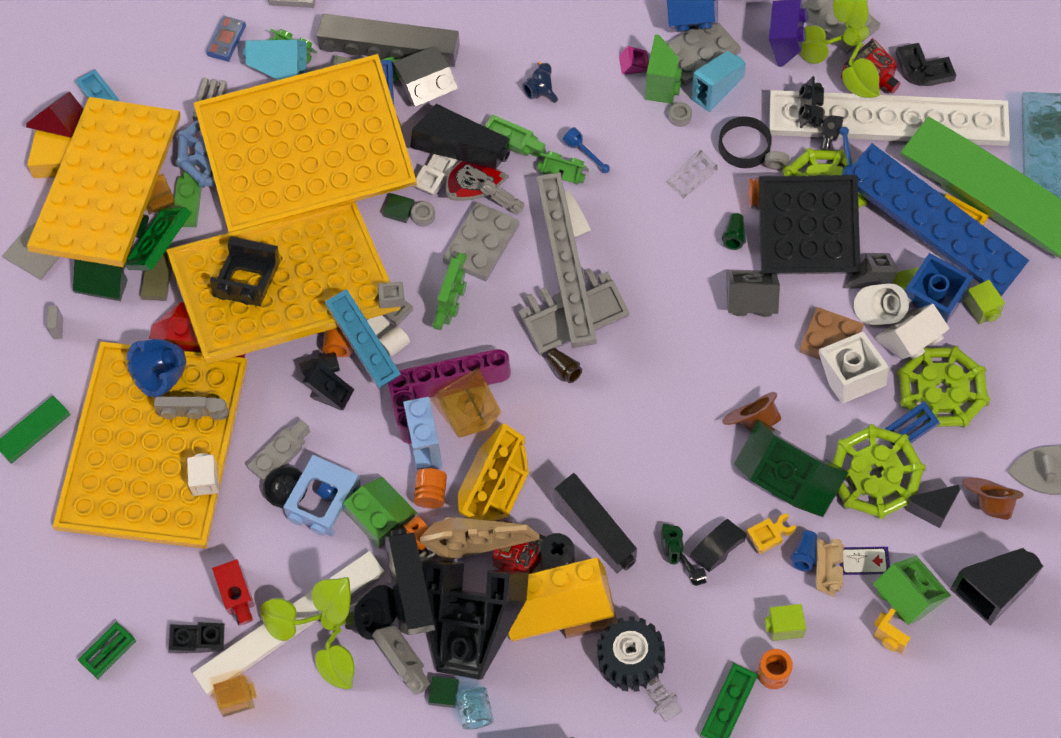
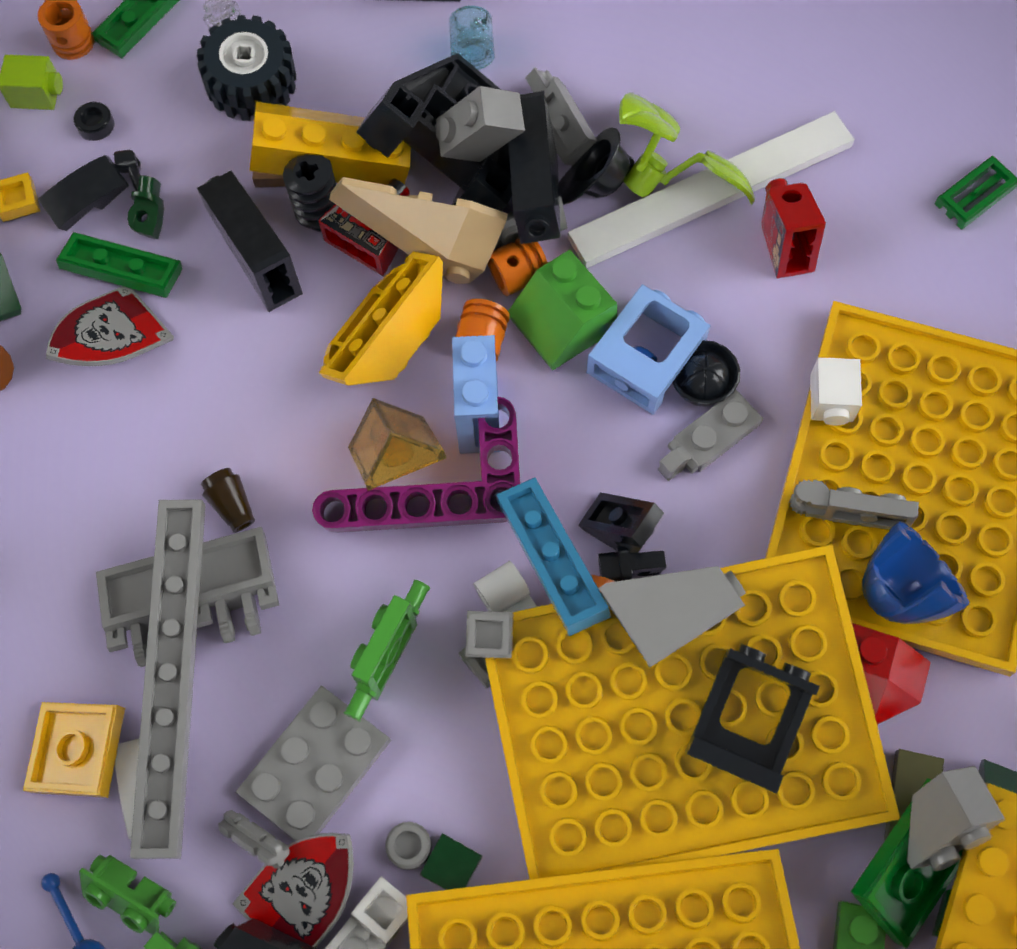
camera: 170 degrees left, 5 degrees up
black slope [168,622,225,653] -> none
clear yellow brick [213,675,257,717] -> none
dark green tile [428,676,459,708] -> none
none -> yellow tile [23,702,125,798]
none -> shield [46,286,174,366]
none -> green tile [56,232,183,298]
none -> black tile [74,102,114,141]
none -> light grey brick [436,86,525,162]
none -> light grey slope [599,566,746,668]
none -> light grey slope [907,766,1005,871]

